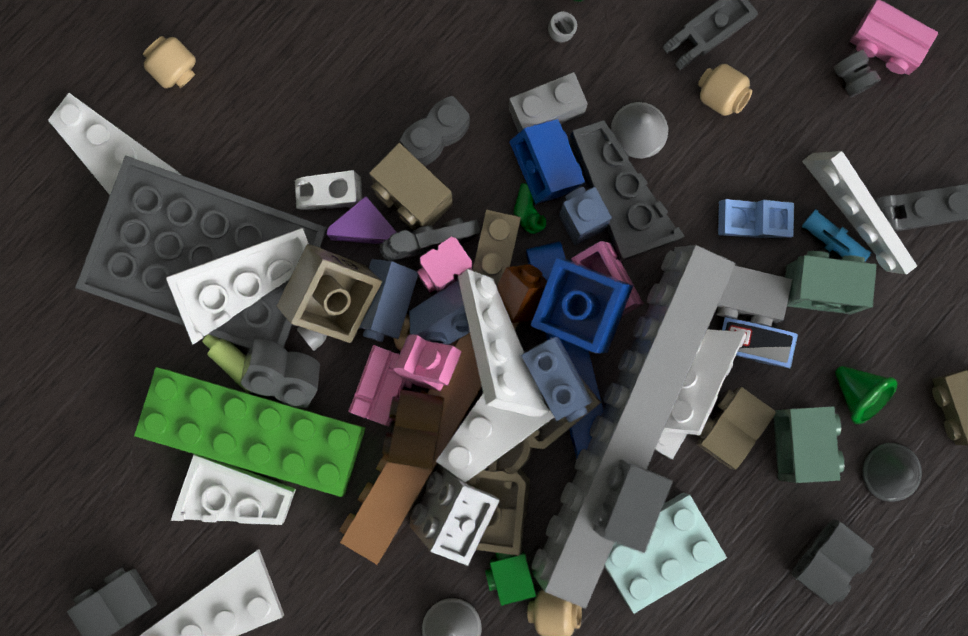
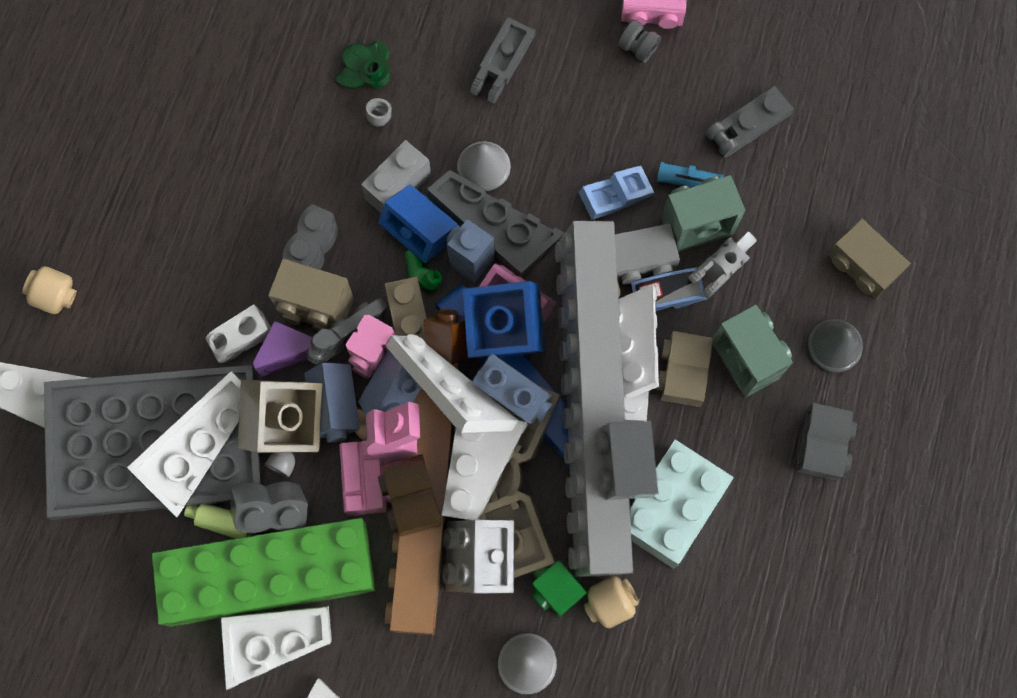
camera: 25 degrees left, 10 degrees down
tan head [698,64,752,116] -> none
white wing [802,151,917,274] -> none
green hat [835,366,897,424] -> none
none -> light grey hinge [688,231,757,299]

